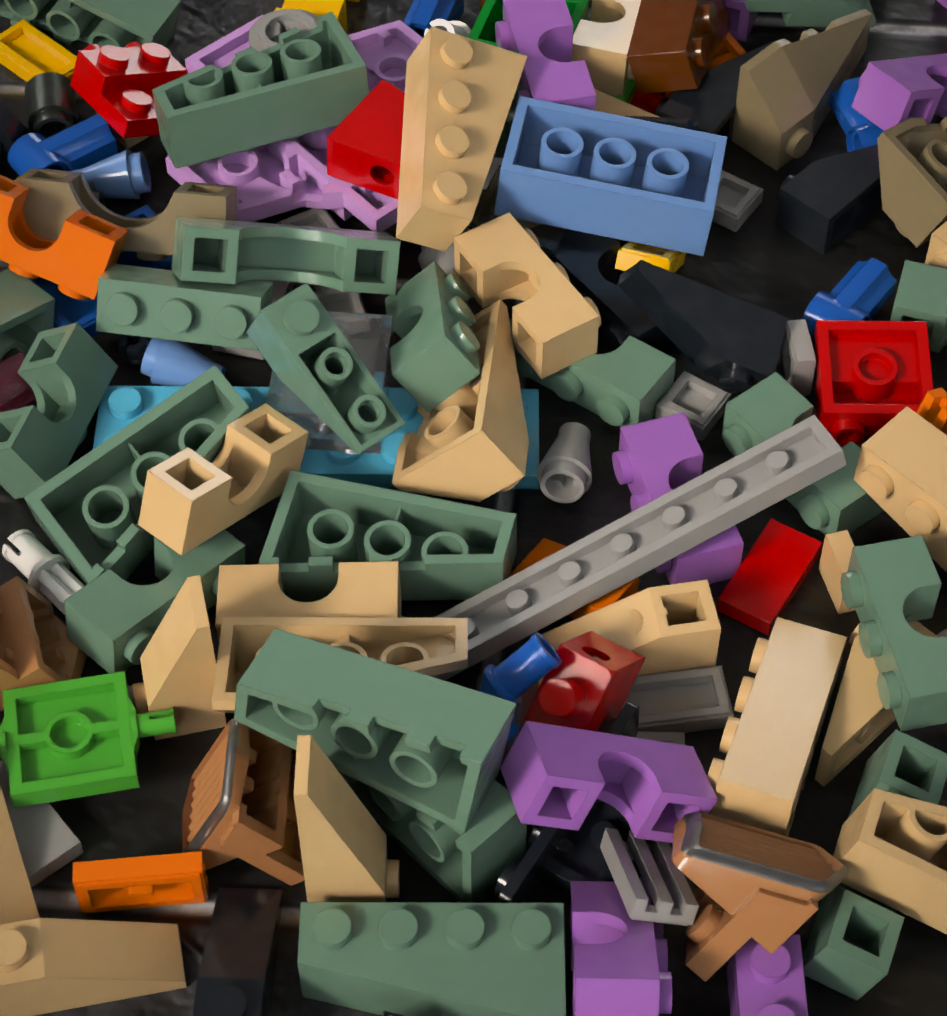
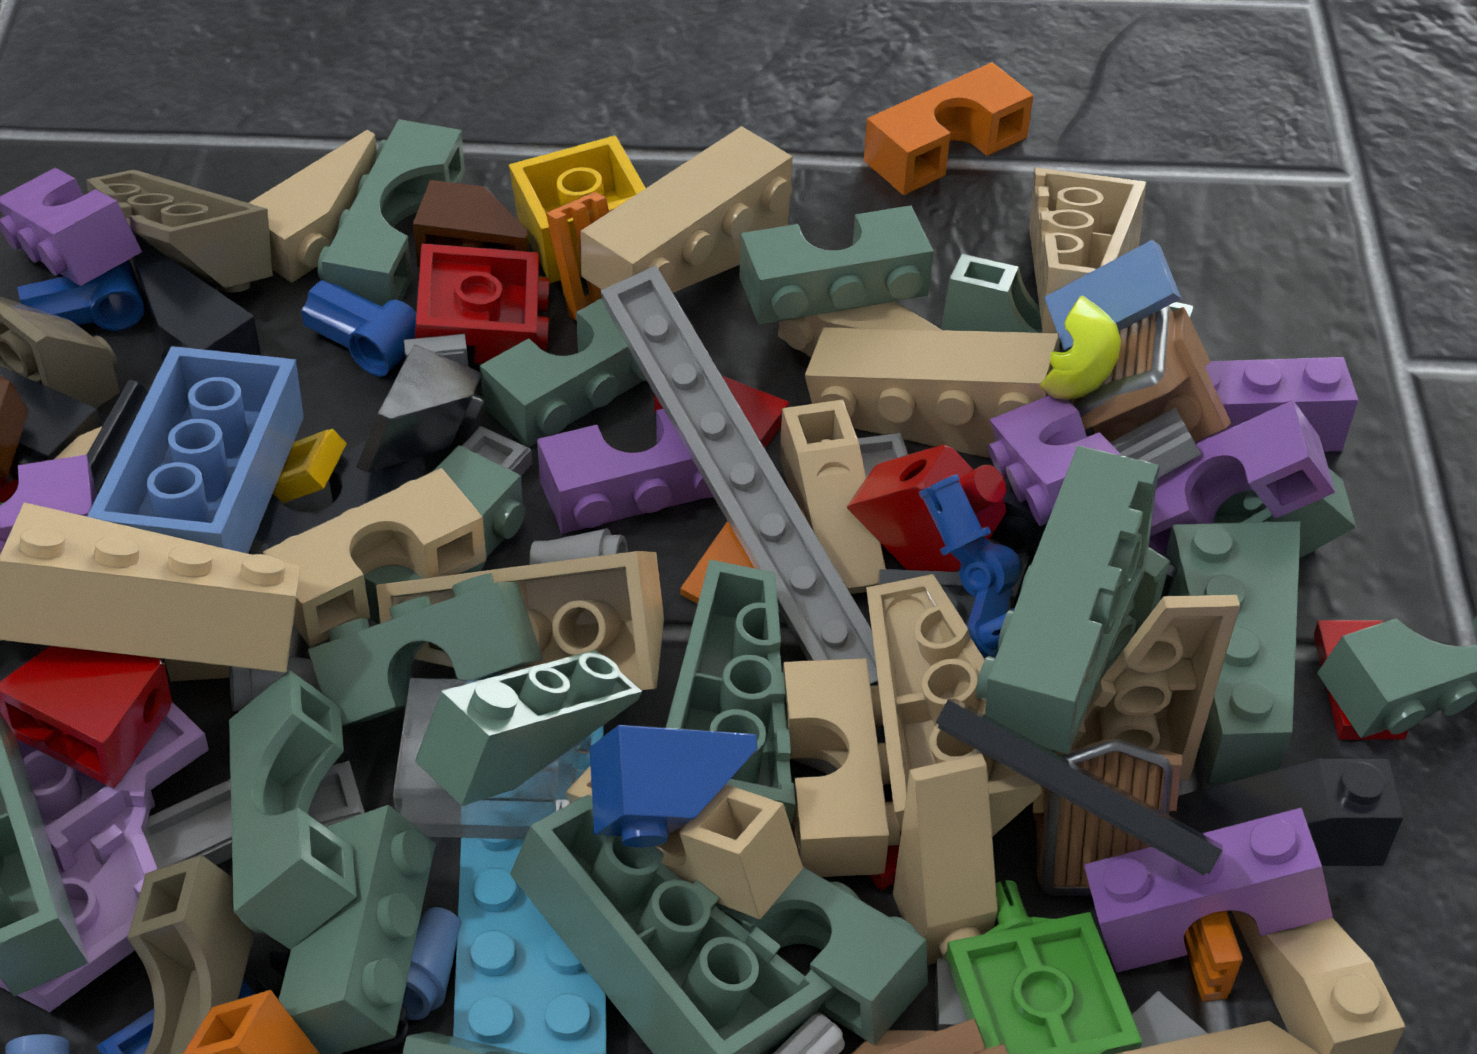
camera: 95 degrees left, 5 degrees down
tan tile [818,530,855,614] -> none
none -> blue slope [589,725,758,848]
none -> black tile [935,699,1223,875]
none -> neon yellow hair [1039,295,1121,400]
none -> medium blue tile [1044,240,1182,352]
none -> medium lavender arch [1084,808,1333,973]

